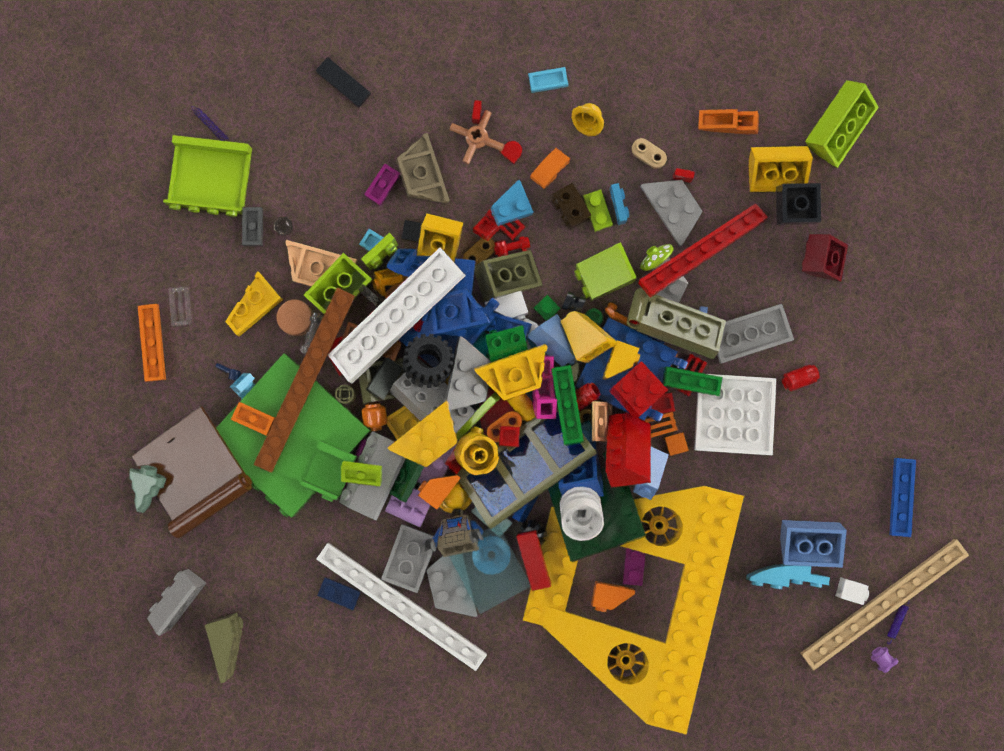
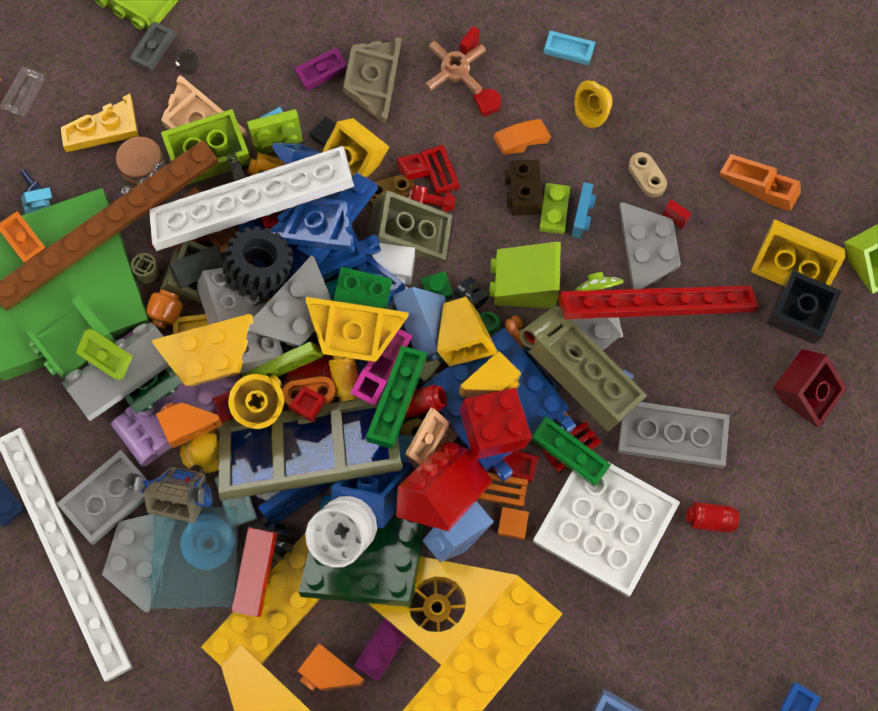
camera: 25 degrees right, 15 degrees down
dark azure wing [491,180,533,226] -> none

